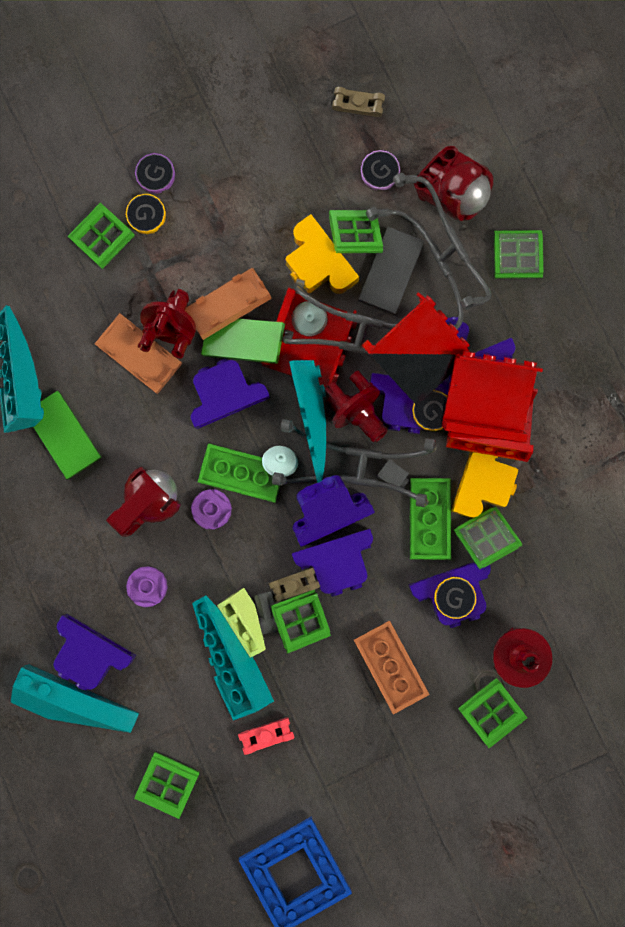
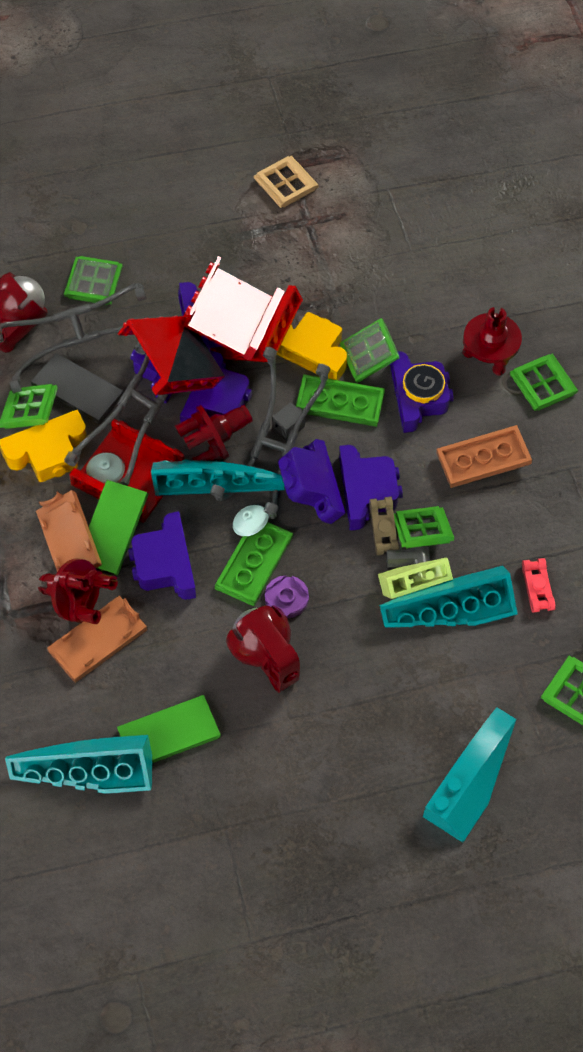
camera: 85 degrees left, 25 degrees down
dark purple brick [53,614,136,690] -> none
medium lavender tile [126,566,168,607] -> none
black tile [412,390,447,431] -> none

